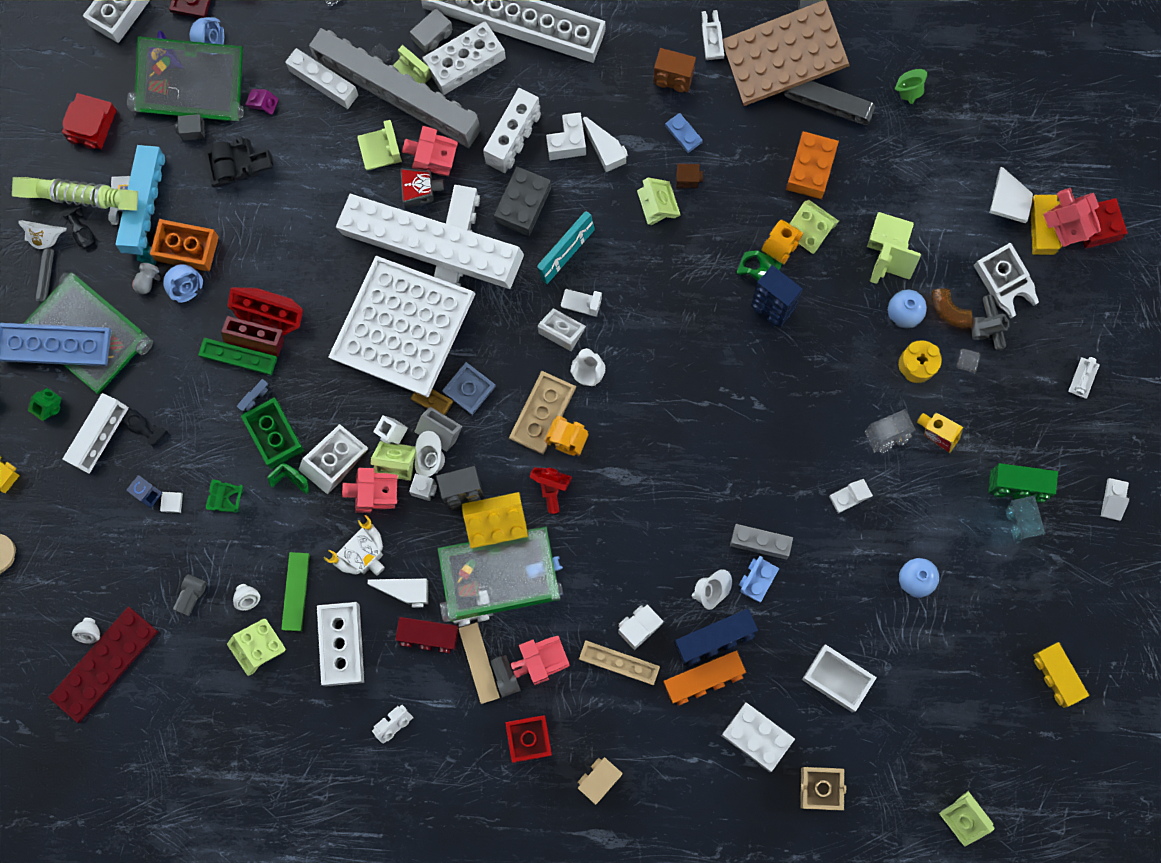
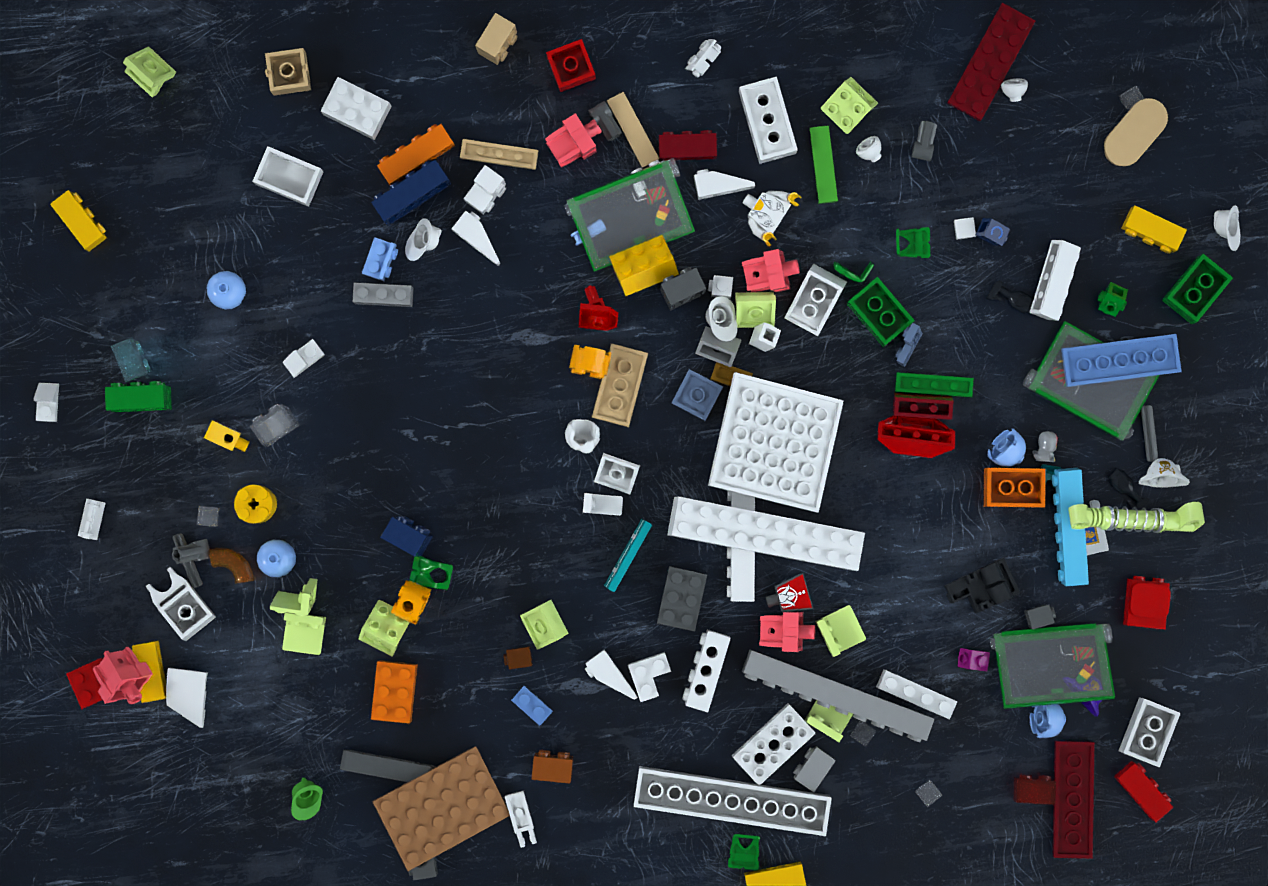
camera: 165 degrees right, 10 degrees up
none -> white slope [452,211,500,266]

